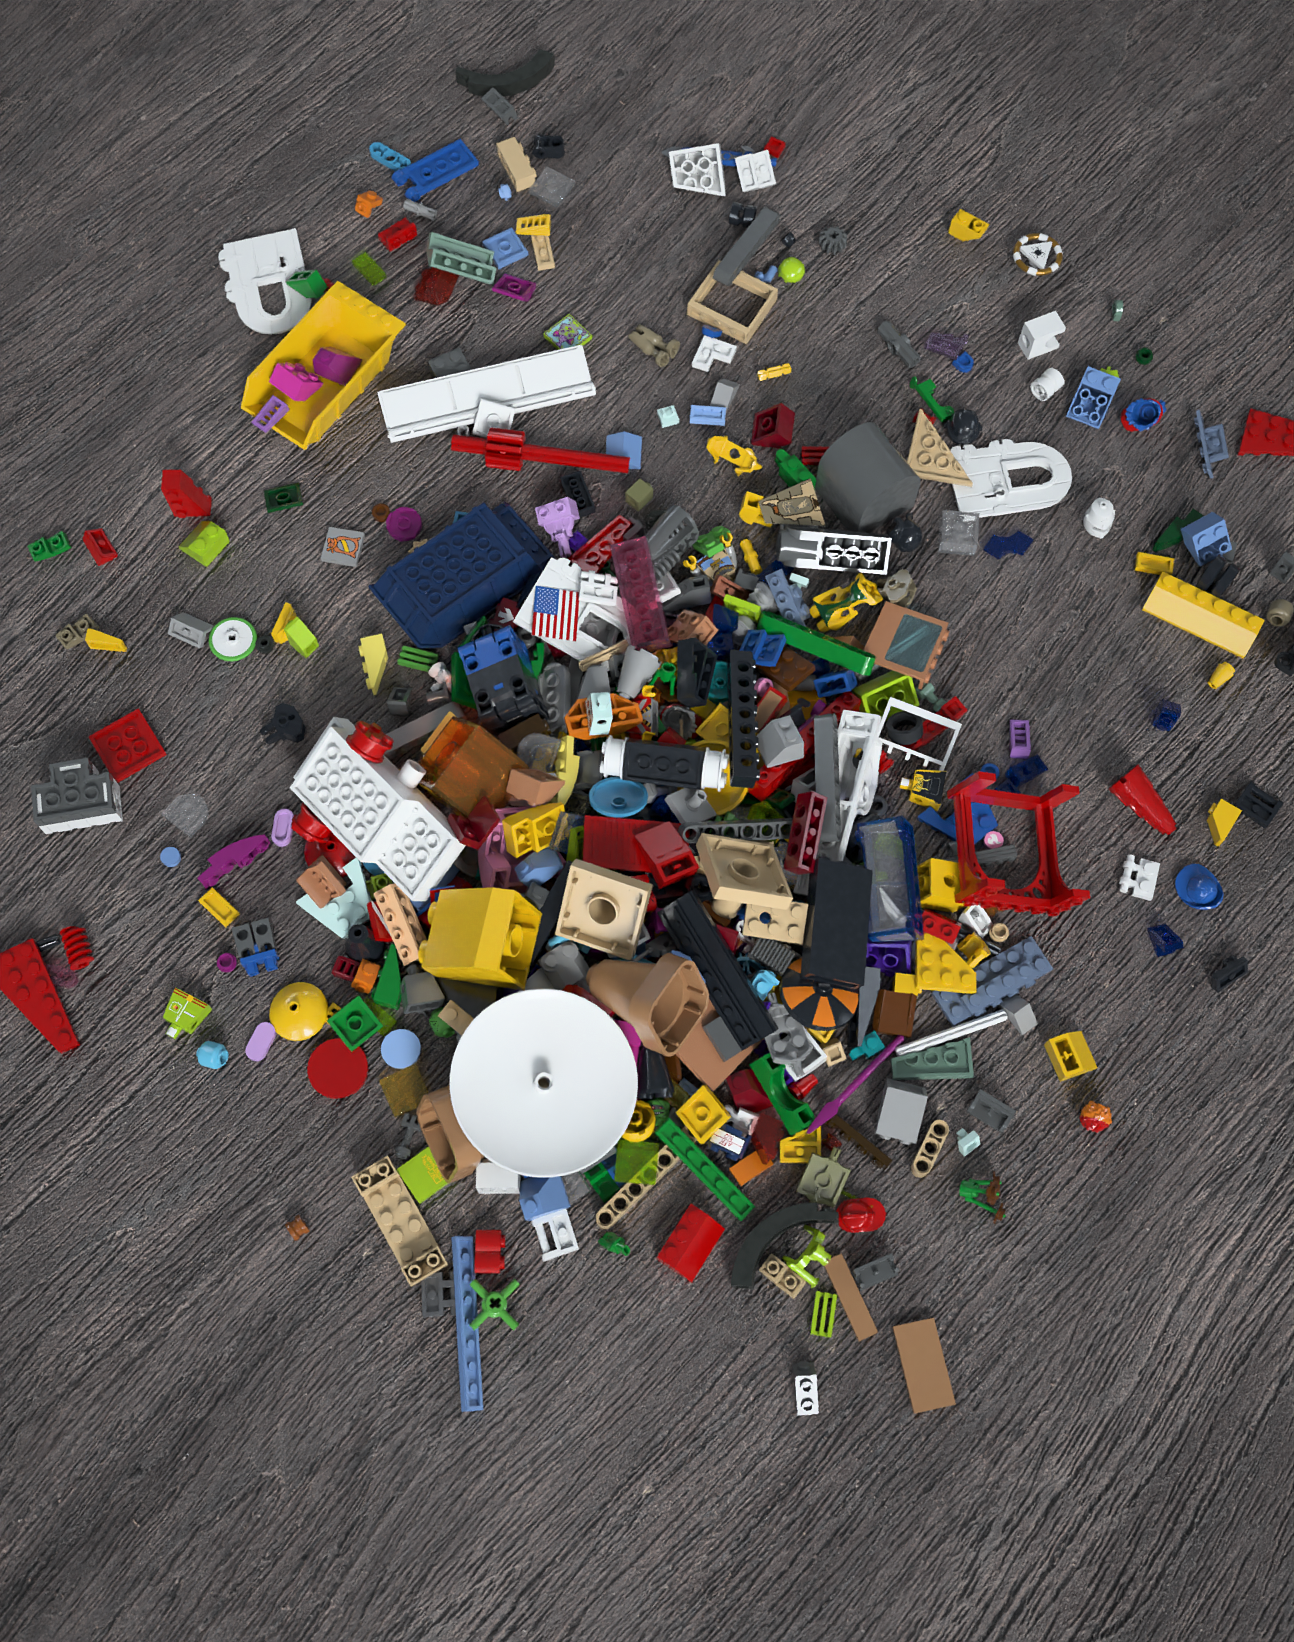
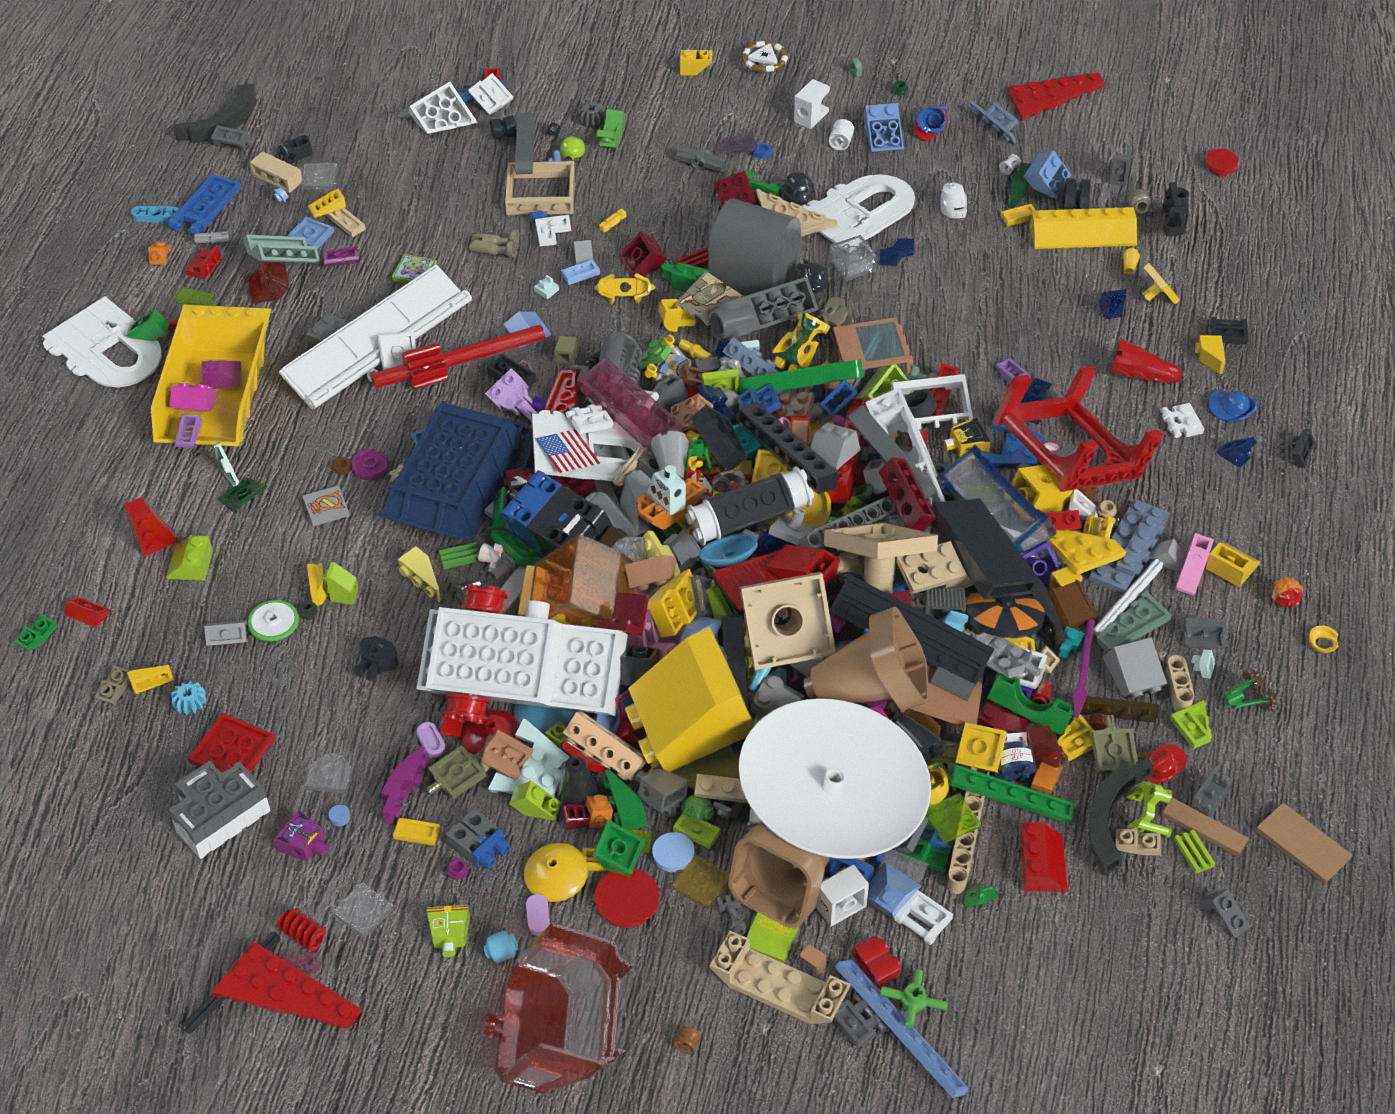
camera: 30 degrees left, 20 degrees down
none -> medium azure gear [171,680,206,715]
none -> sand green tile [213,442,240,487]
none -> magenta torso [274,810,329,861]
none -> clear tile [332,882,394,939]
none -> olive plate [426,745,487,799]
none -> clear red windscreen [483,922,633,1094]
none -> lime slope [509,781,561,821]
none -> bright green arch [597,109,626,148]
none -> black head [621,645,659,686]
none -> lime plate [673,813,721,849]
none -> dark red bracket [714,170,756,207]
none -> nougat slope [800,944,827,978]
none -> white bush [999,154,1021,175]
none -> yellow tile [1142,263,1180,304]
none -> lime wing [1170,700,1212,749]
none -> bright pink slope [1175,533,1214,596]
none -> yellow piece [1308,625,1339,654]

